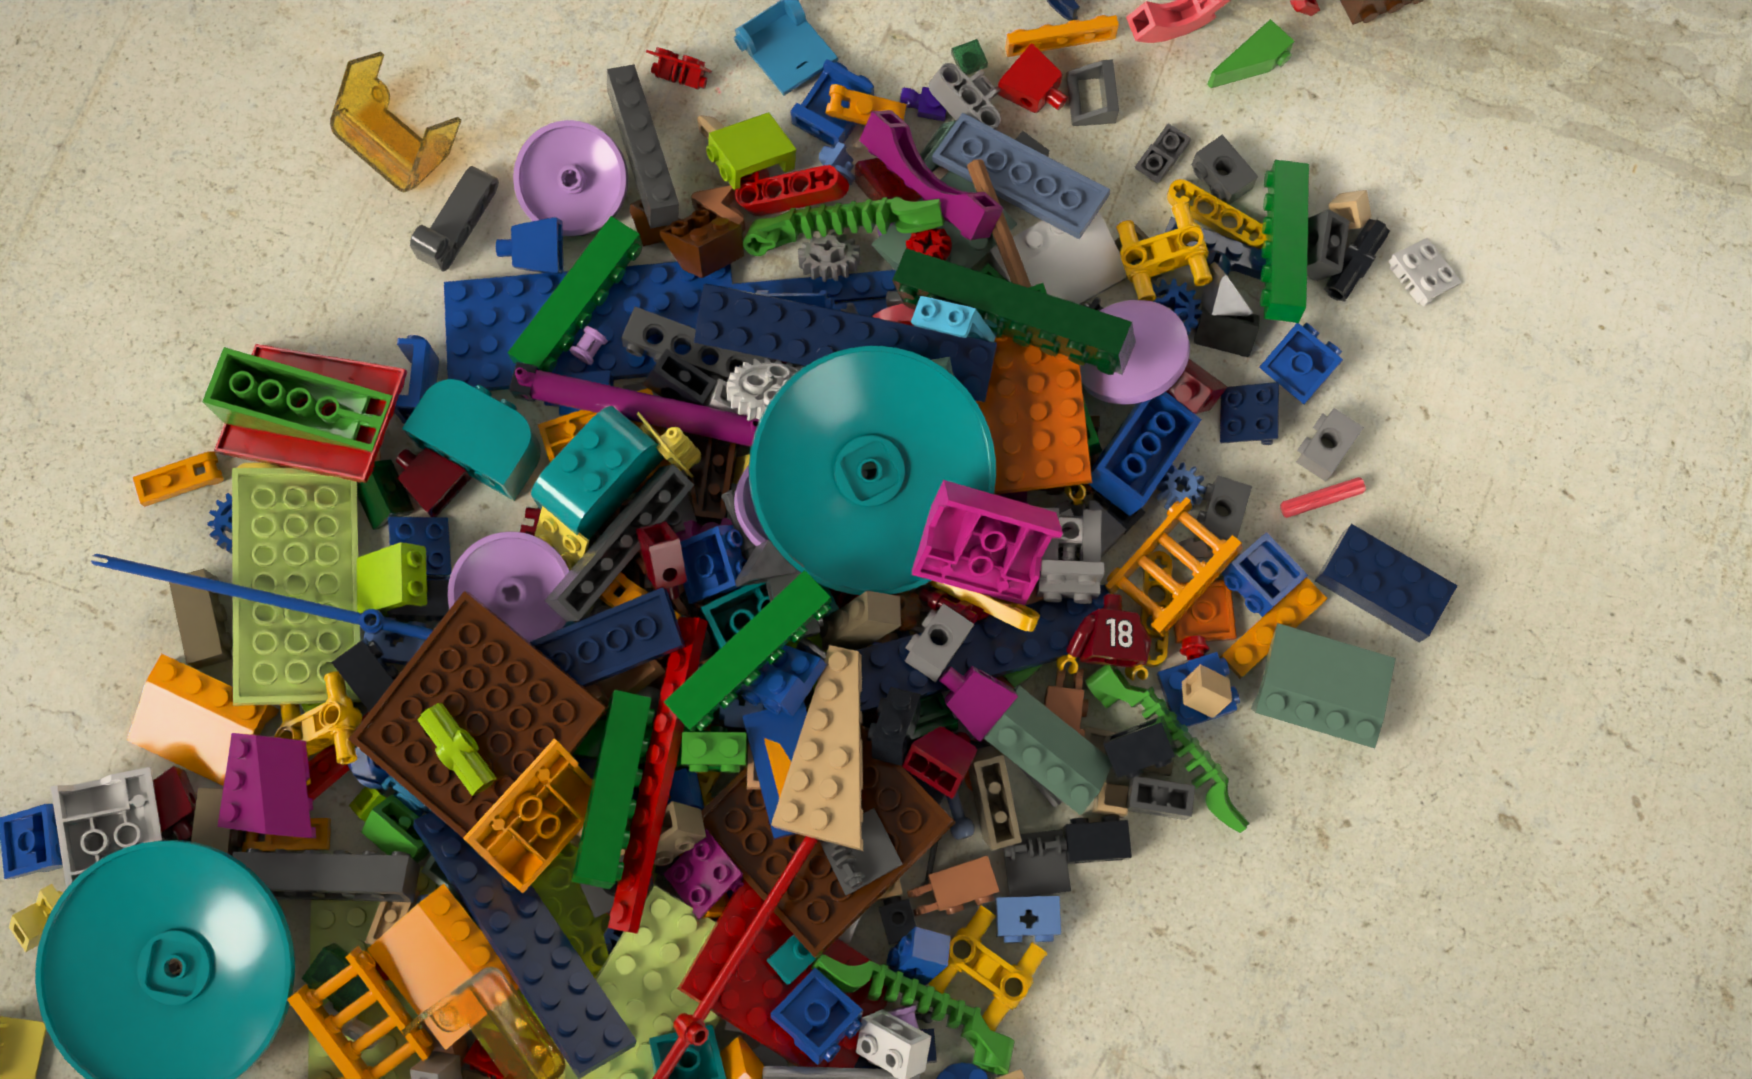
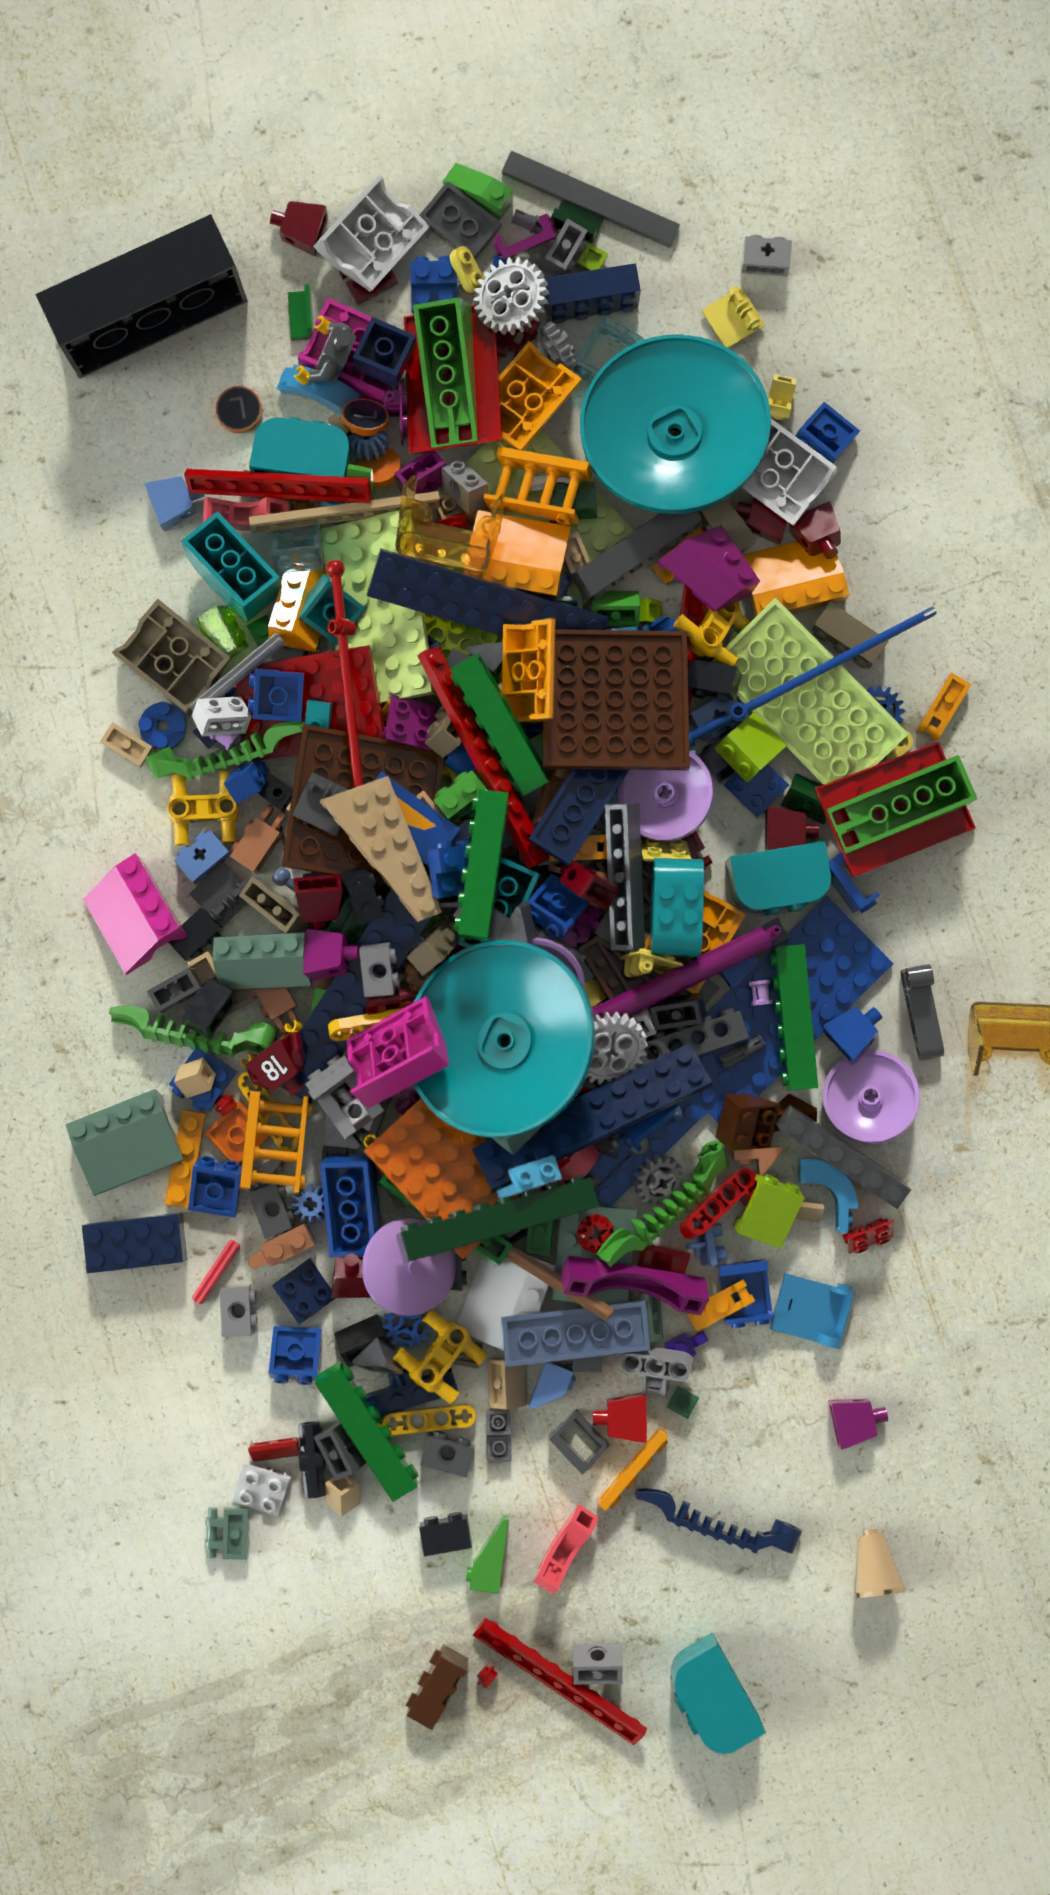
camera: 140 degrees right, 10 degrees up
lime piece [417,703,497,796] -> none
none -> piece [83,853,188,975]
none -> sand green plate [204,1507,249,1560]
none -> nougat hinge [248,1222,317,1269]
none -> red slope [248,1437,300,1462]
none -> black brick [419,1512,472,1557]
none -> flat silver slope [467,642,503,675]
none -> tan panel [488,1358,527,1410]
none -> medium blue slope [529,1361,576,1409]
none -> dark grey axle [719,1035,766,1069]
none -> dark red torso [789,501,841,559]
none -> dark azure arch [798,1158,858,1233]

